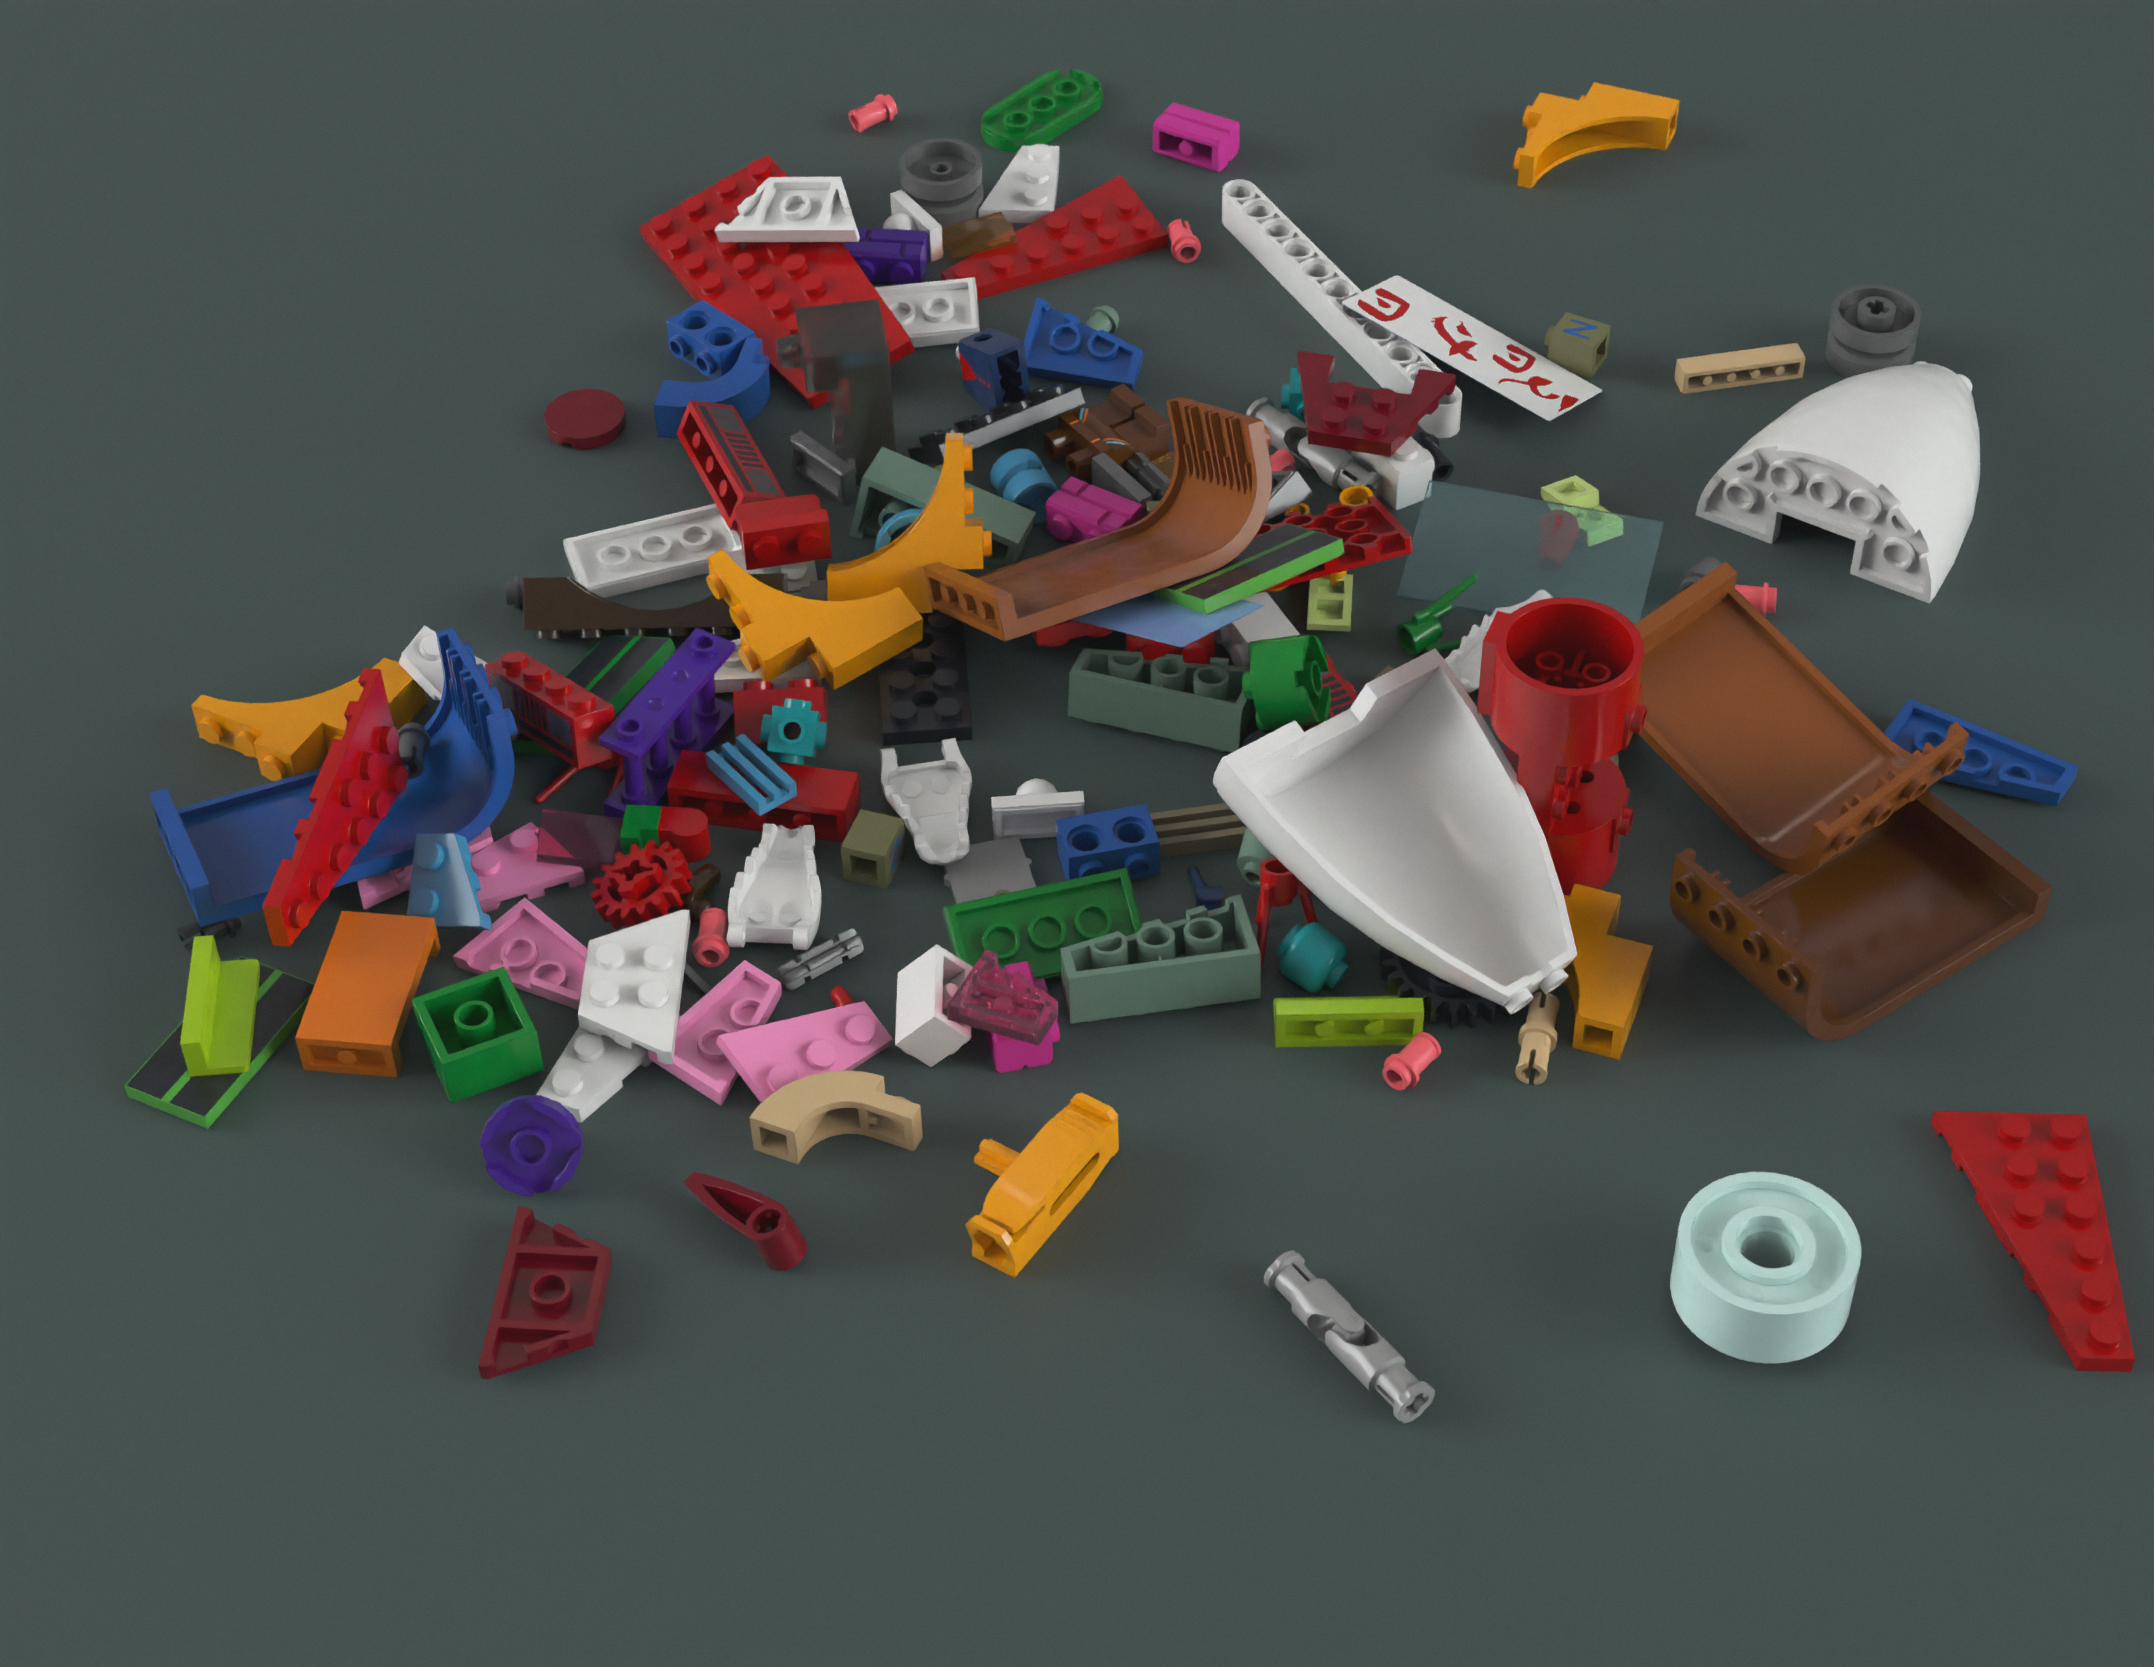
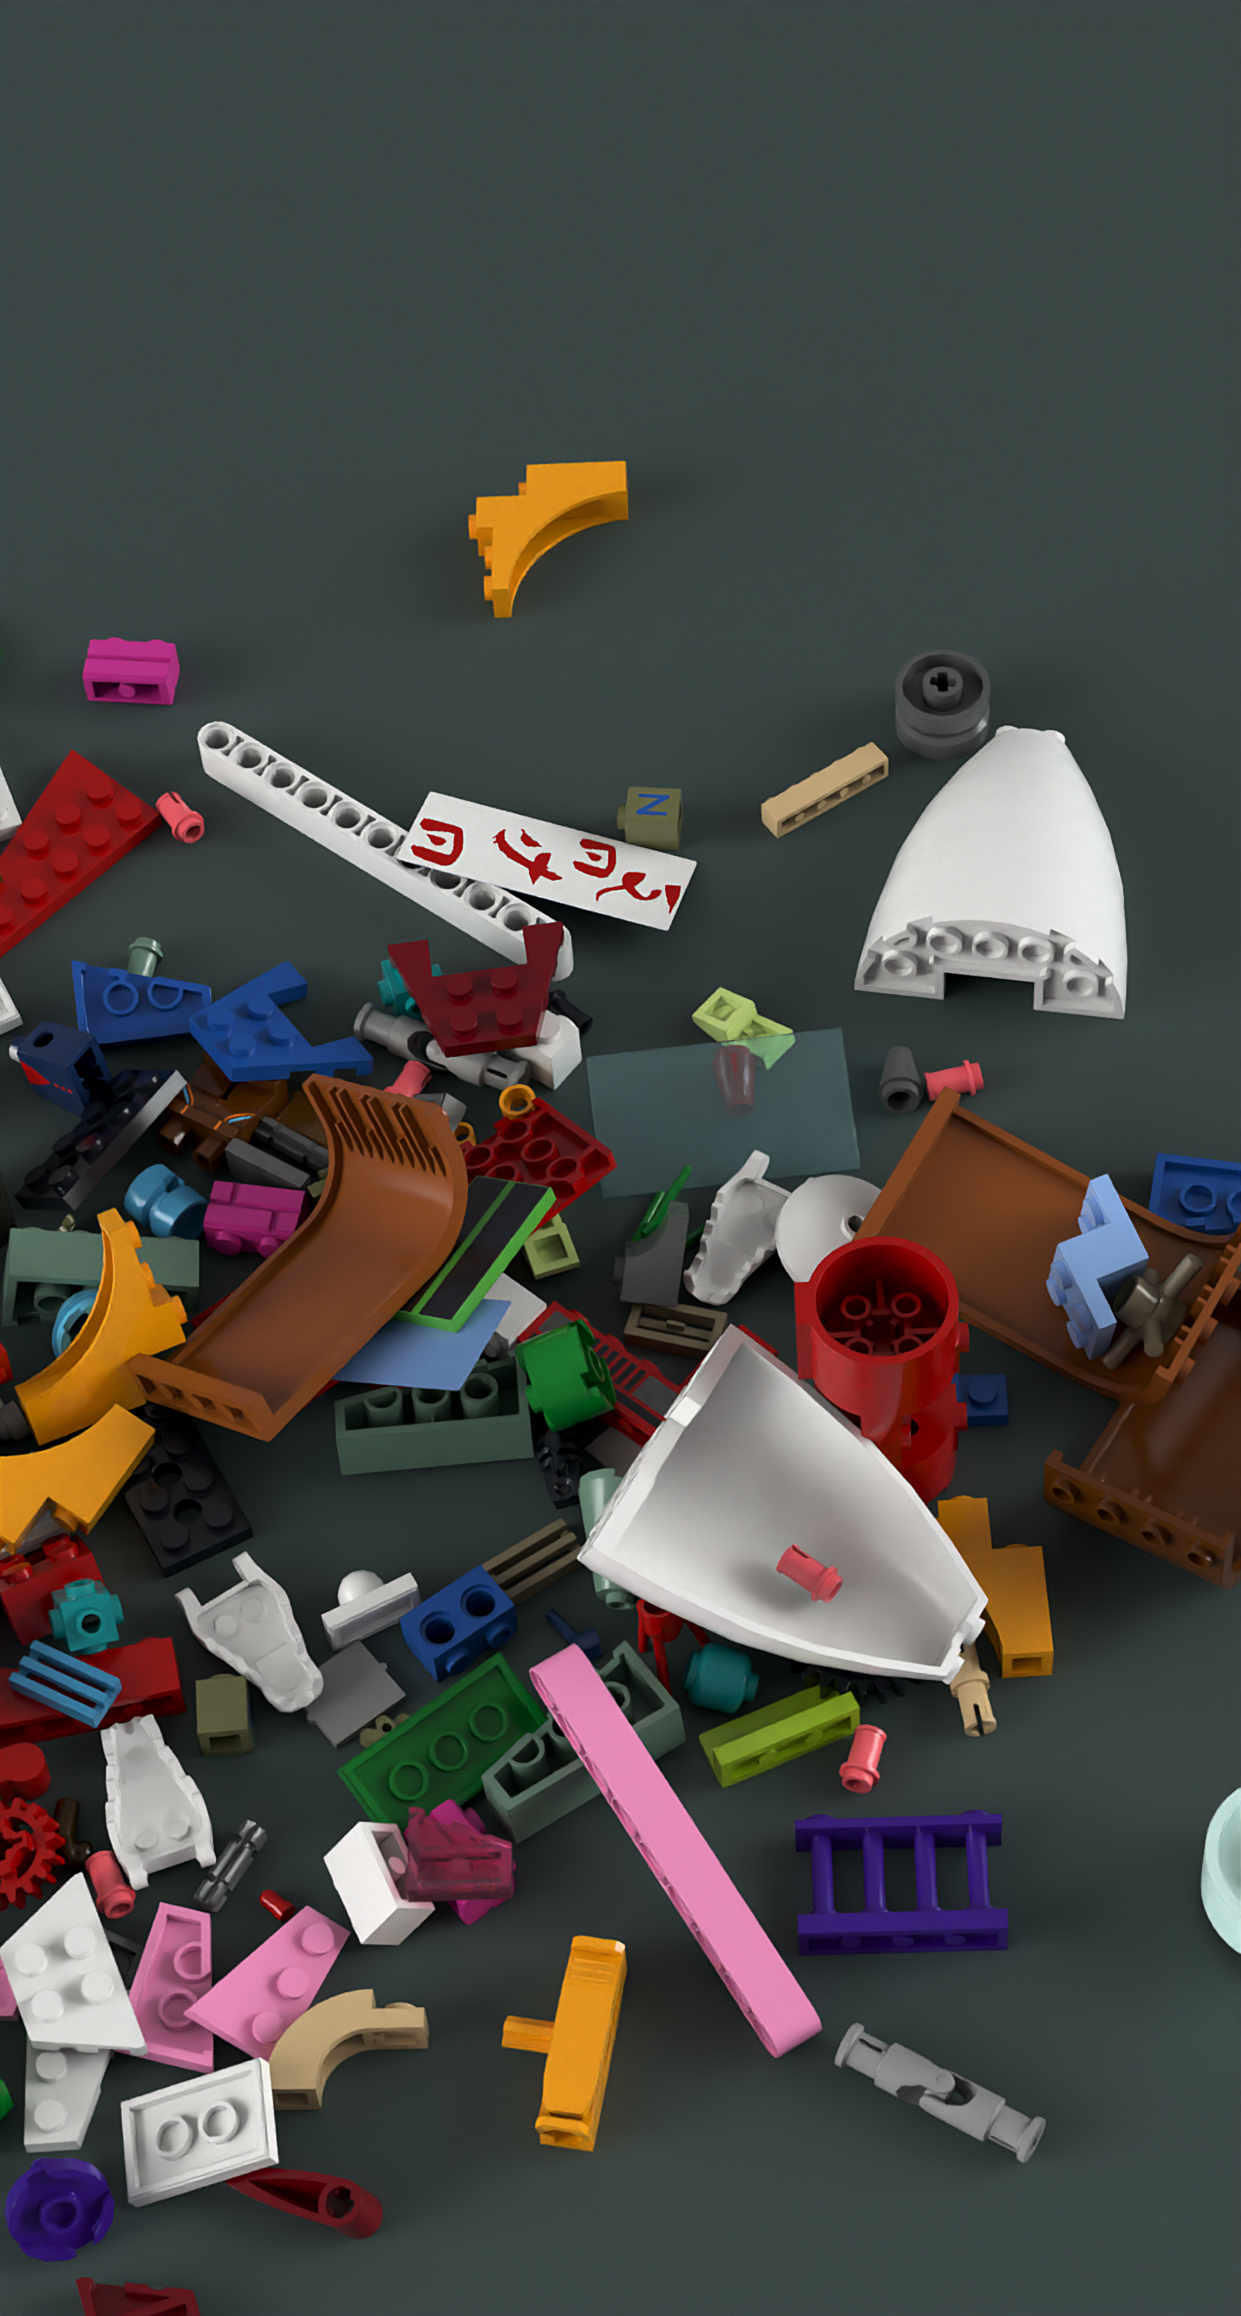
camera: 20 degrees left, 10 degrees up
none -> white tile [121,2057,279,2208]
none -> blue wing [189,961,374,1082]
none -> bright pink beam [529,1643,822,2058]
none -> dark grey arch [612,1201,689,1307]
none -> coral pin [776,1544,843,1603]
none -> dark purple fence [795,1810,1008,1956]
none -> blue bracket [951,1373,1008,1426]
none -> light blue bracket [1046,1174,1149,1360]
none -> dark tan bar [1101,1253,1203,1370]

